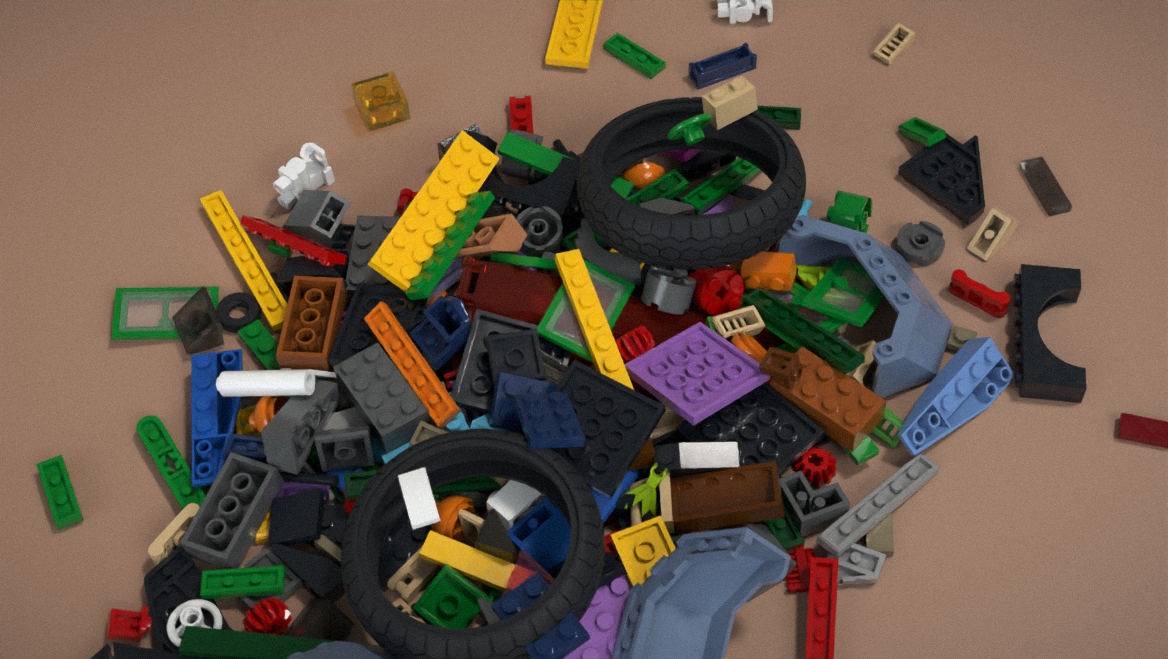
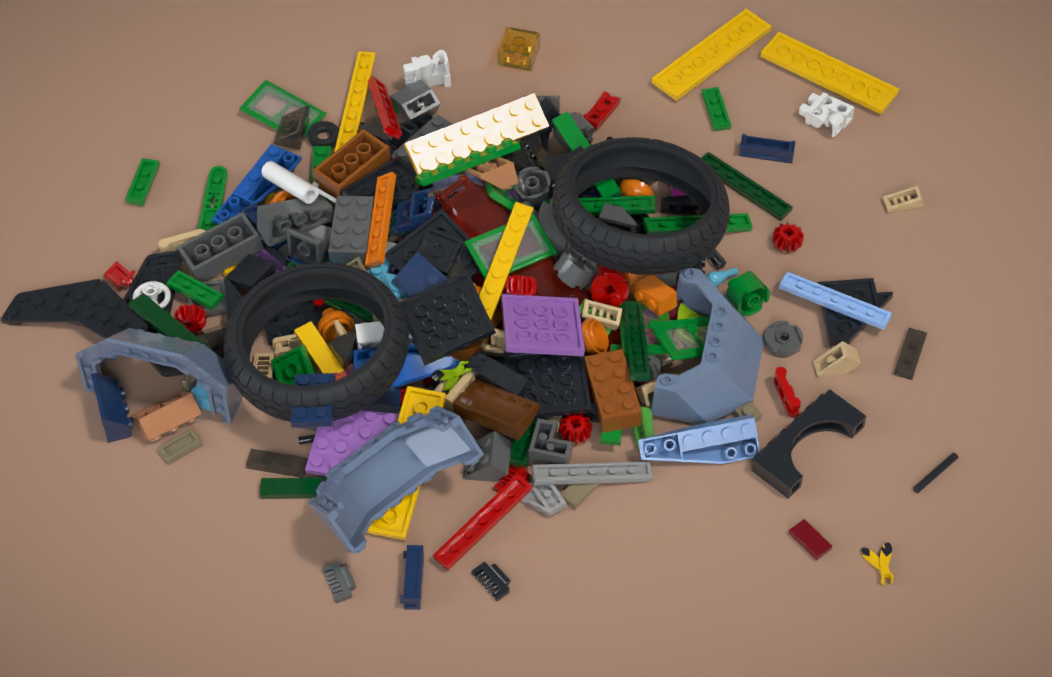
camera: 35 degrees right, 0 degrees up
white slope [398,467,440,529] -> none
dark blue plate [514,392,585,449] -> none
green piece [667,113,712,146] -> none
tan brick [702,76,758,130] -> none
reddish brown bracket [759,347,803,390] -> none
green tile [898,117,946,147] -> none
none -> red gear [772,222,804,254]
none -> light blue tile [779,272,892,330]

